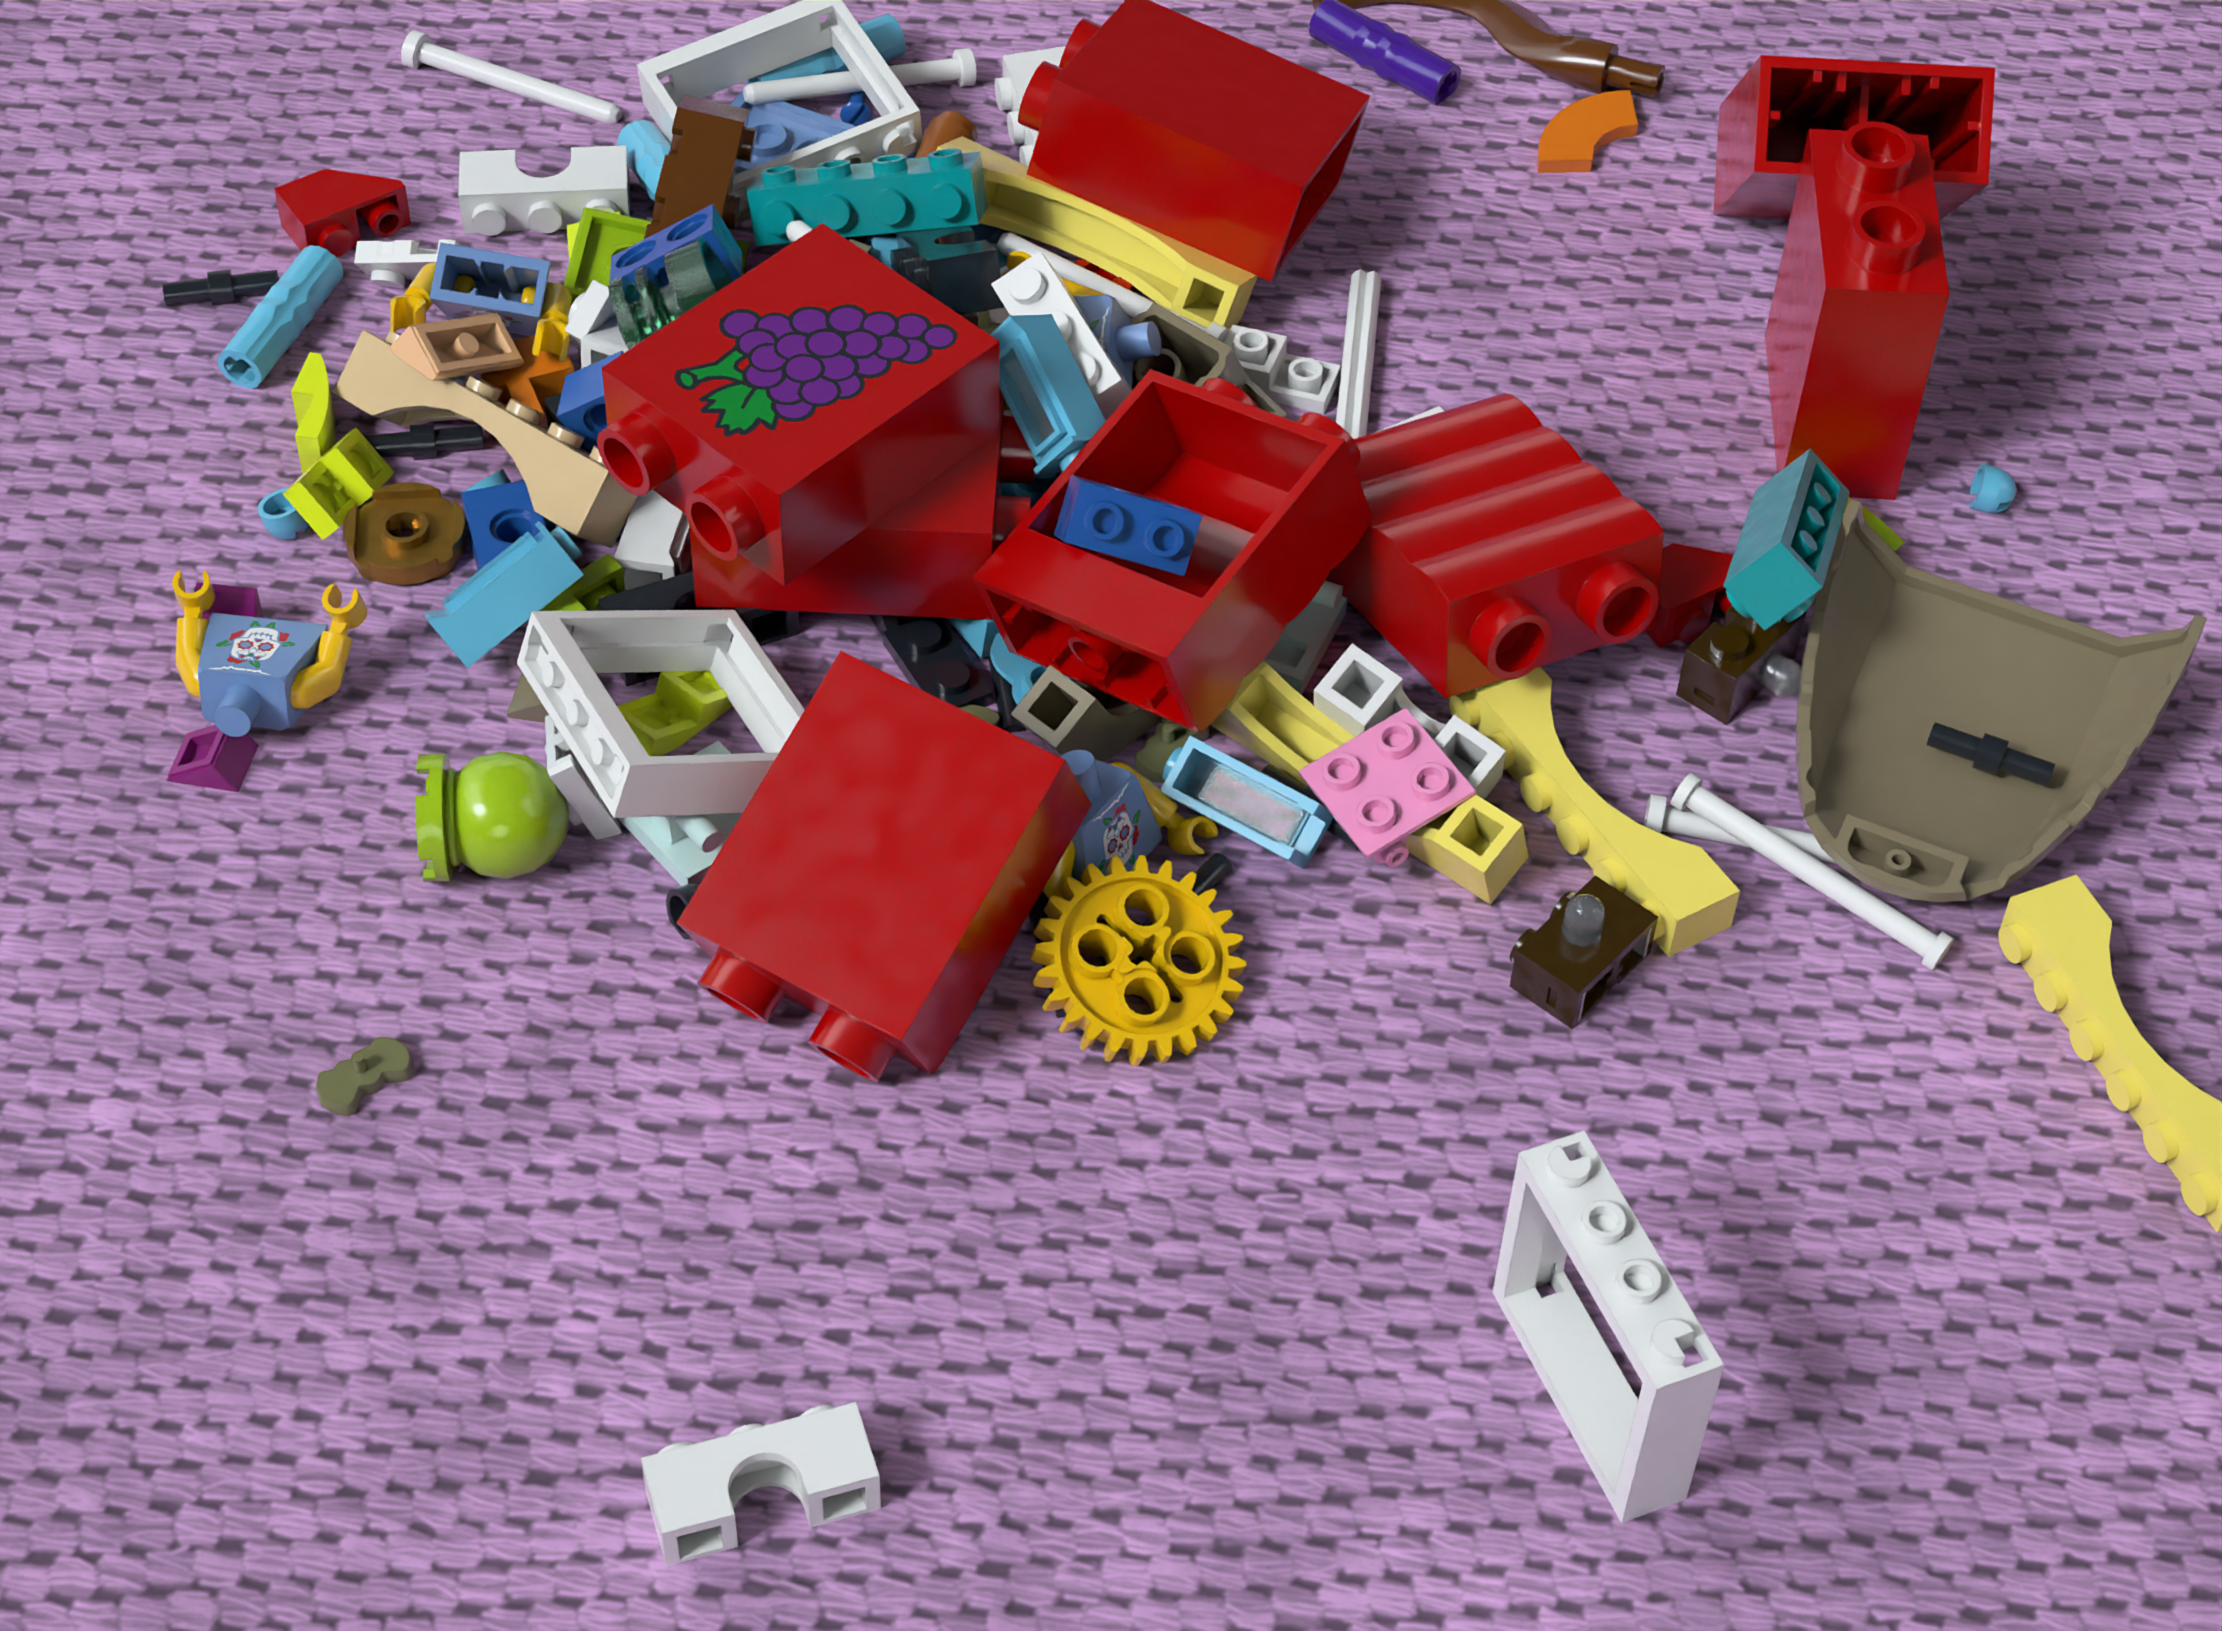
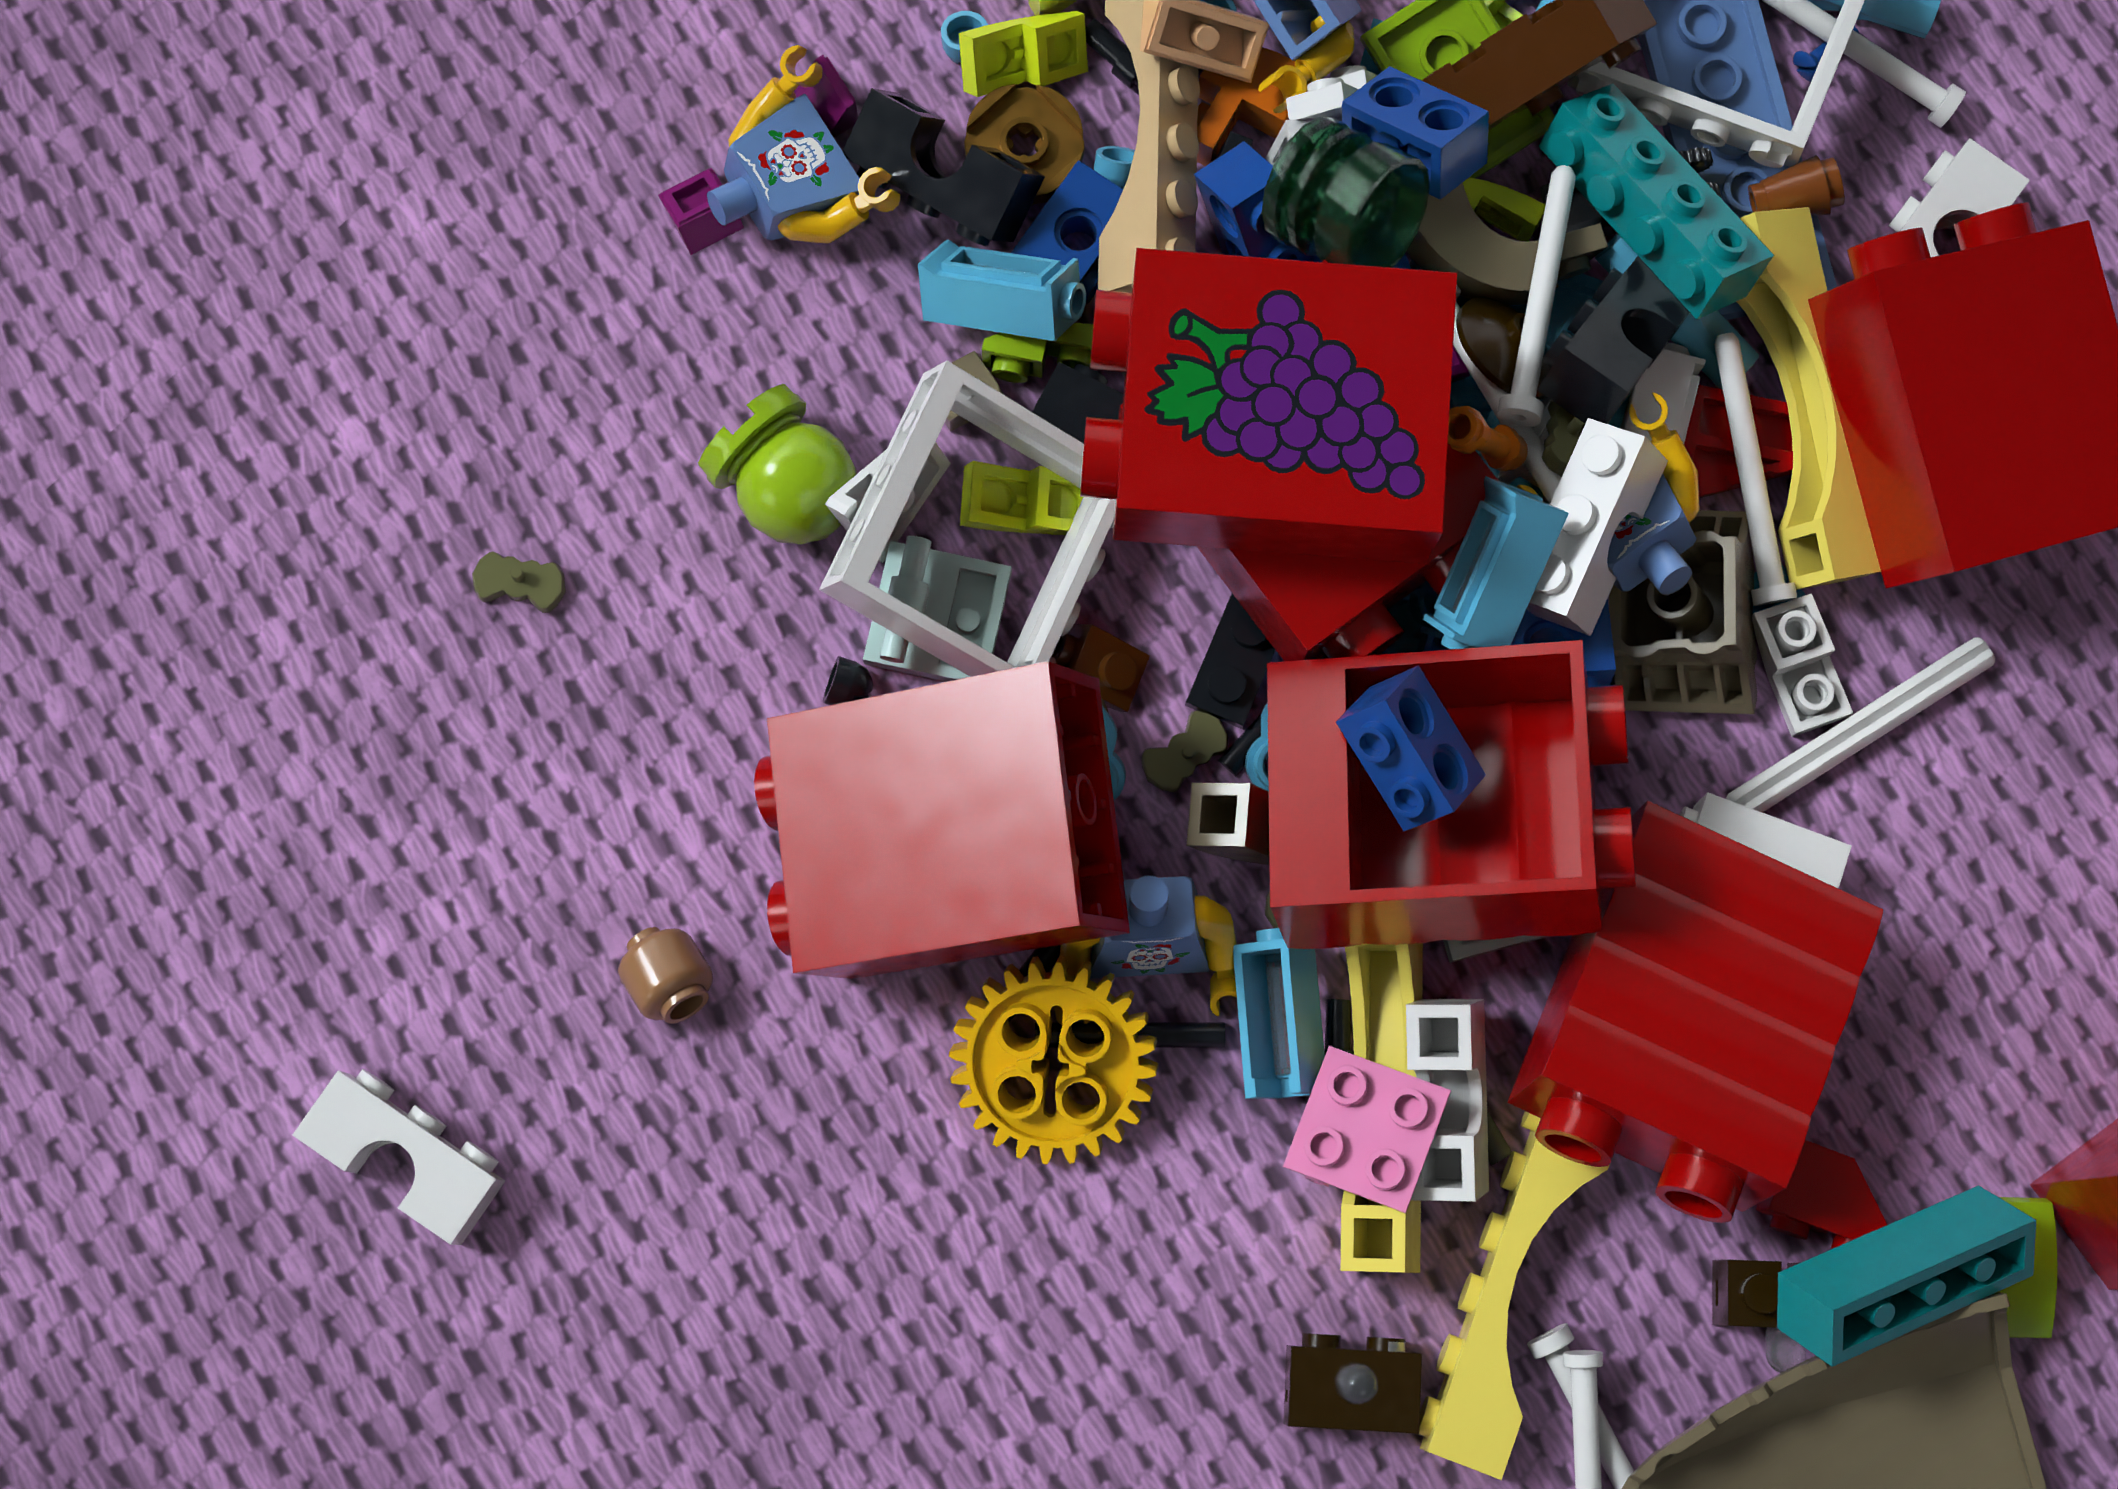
camera: 50 degrees right, 30 degrees up
none -> medium nougat head [618,927,713,1024]
none -> black arch [843,88,1045,247]

